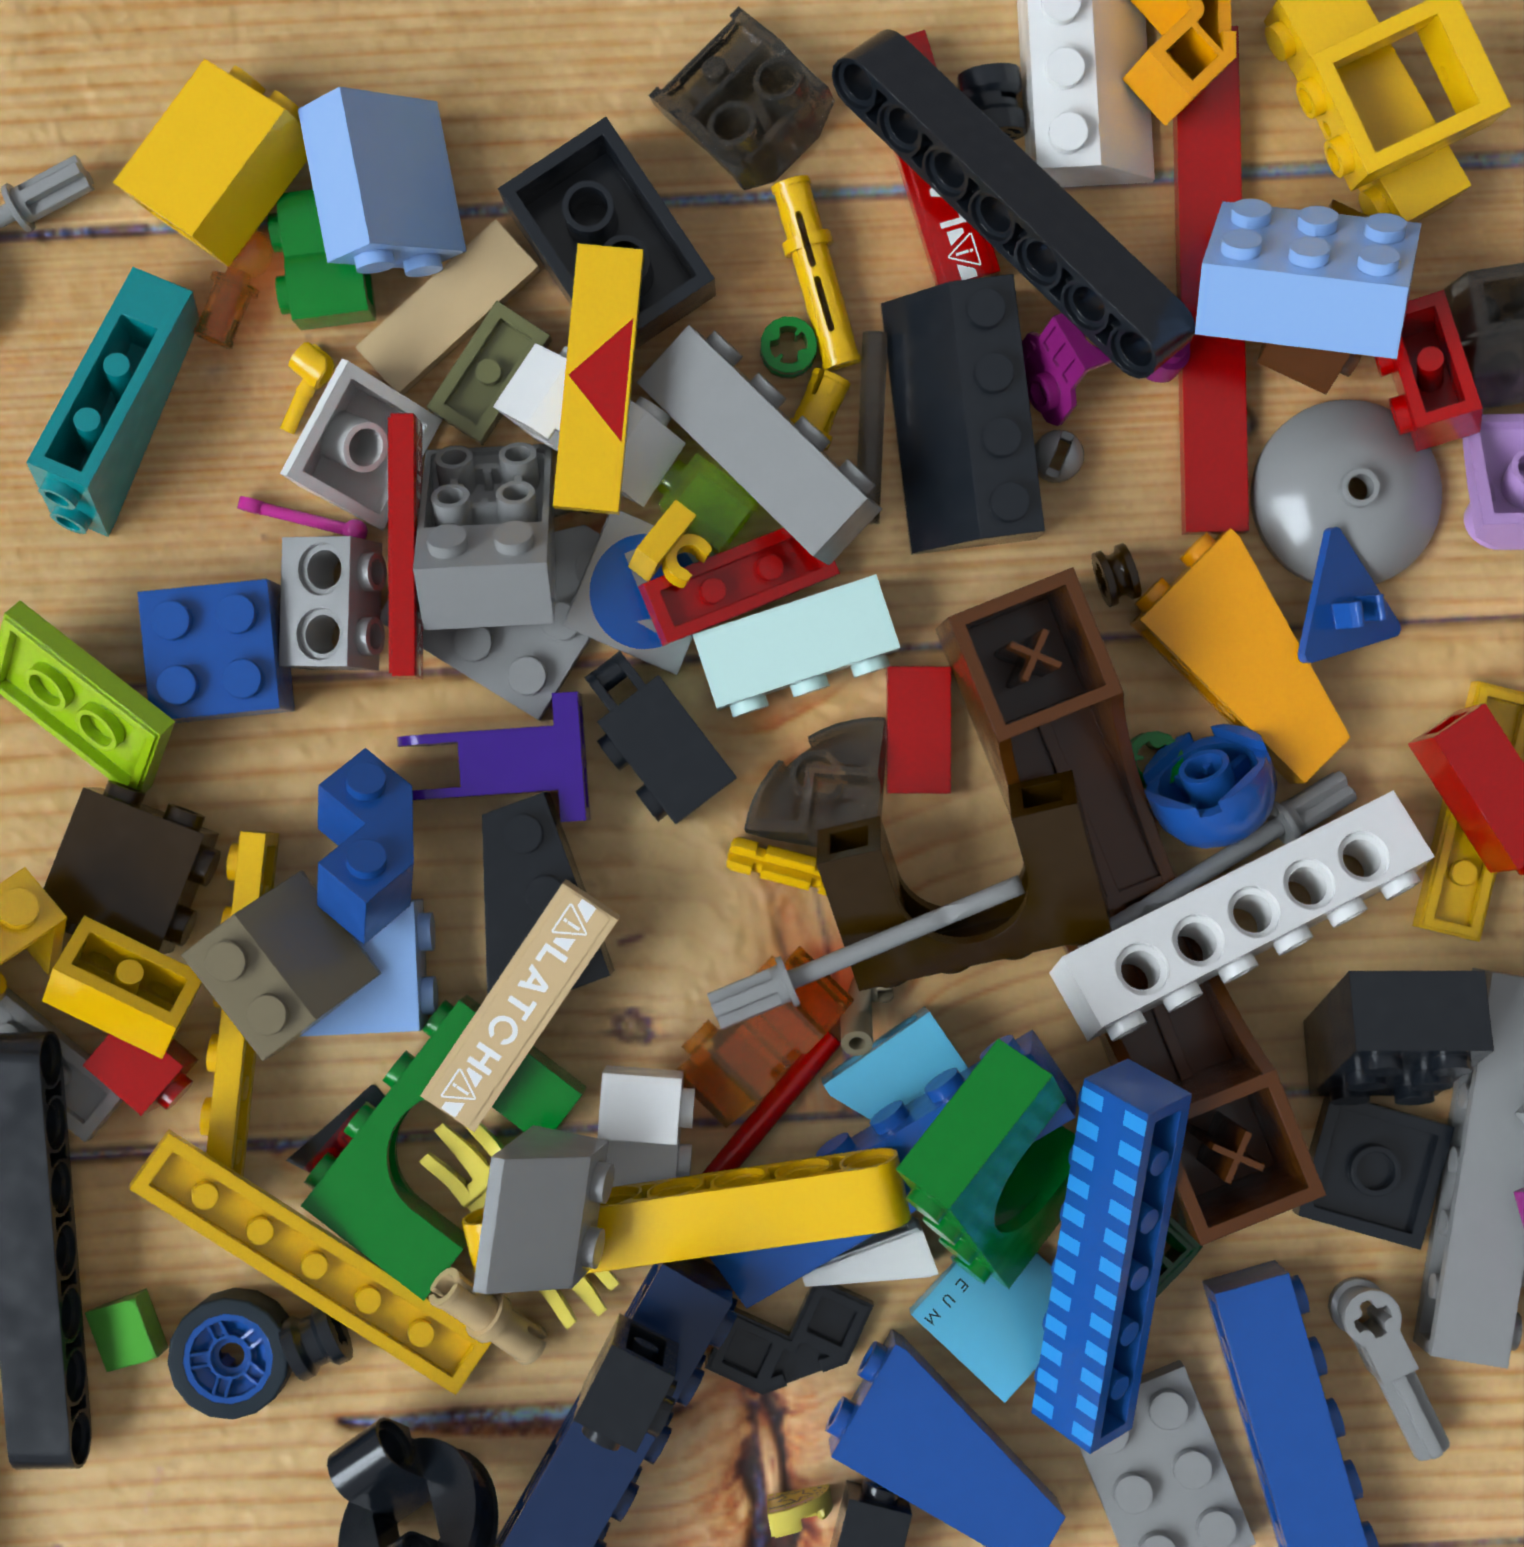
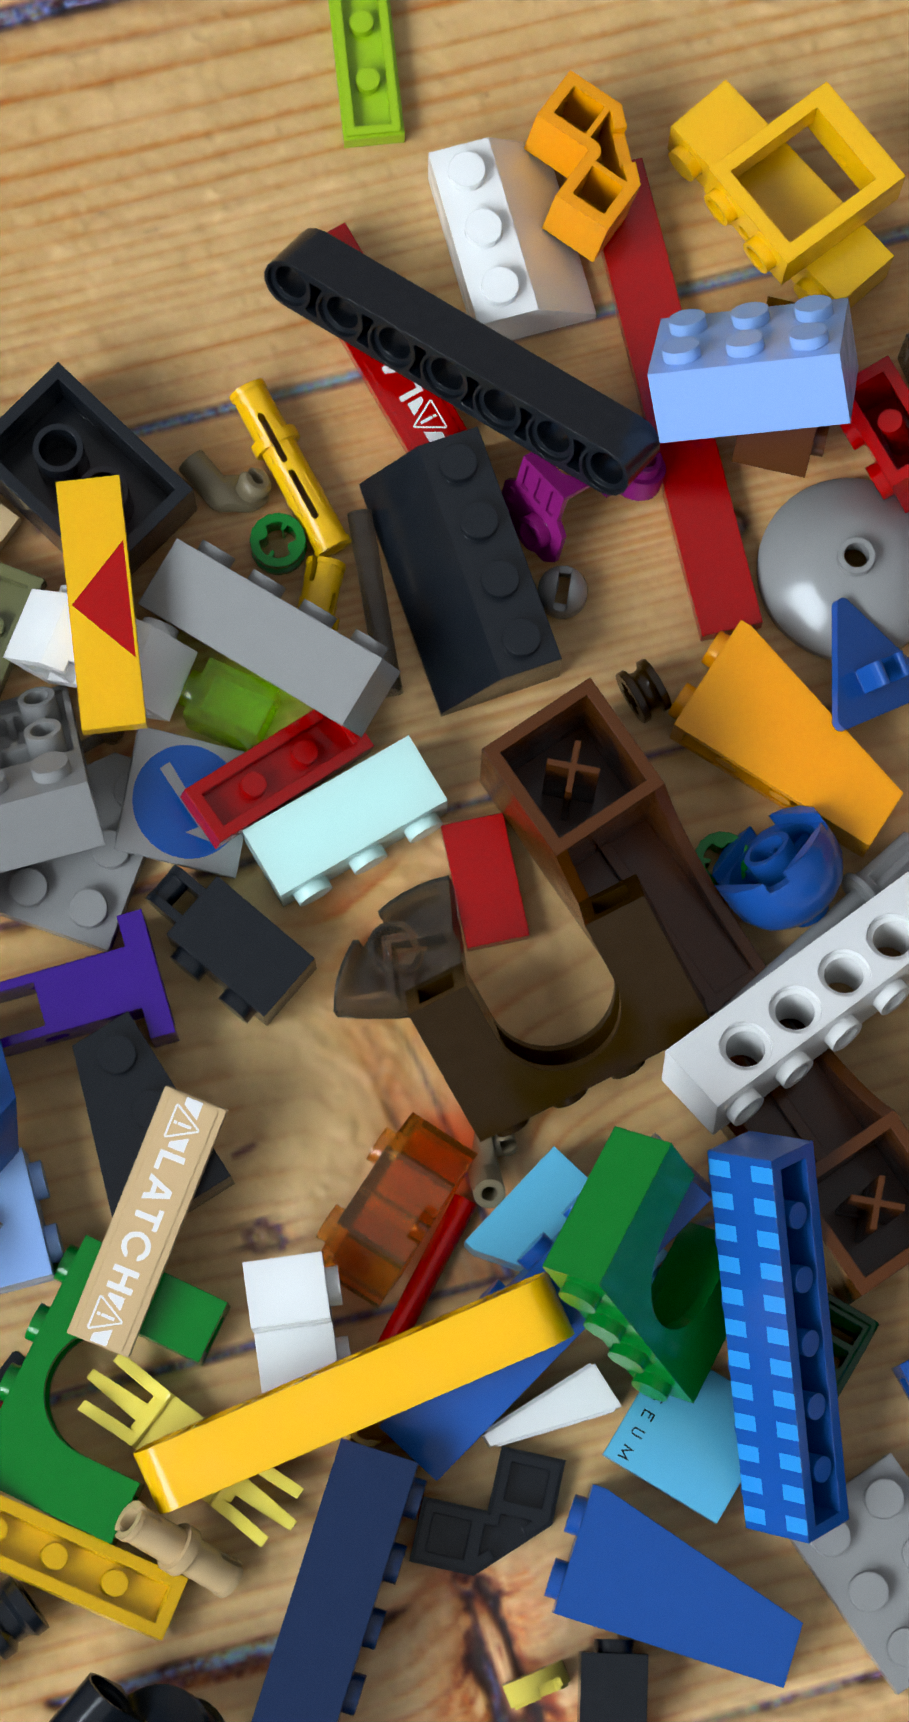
camera: 15 degrees left, 10 degrees down
light grey slope [473,1125,615,1294] -> none
black brick [573,1314,679,1453] -> none
yellow tile [628,499,712,588] -> none
clear smoke slope [648,6,835,190] -> none
light grey piece [707,875,1026,1030] -> none
yellow axle [726,837,827,896] -> none
black wheel [957,63,1027,141] -> none
none -> dark tan arm [178,450,272,512]

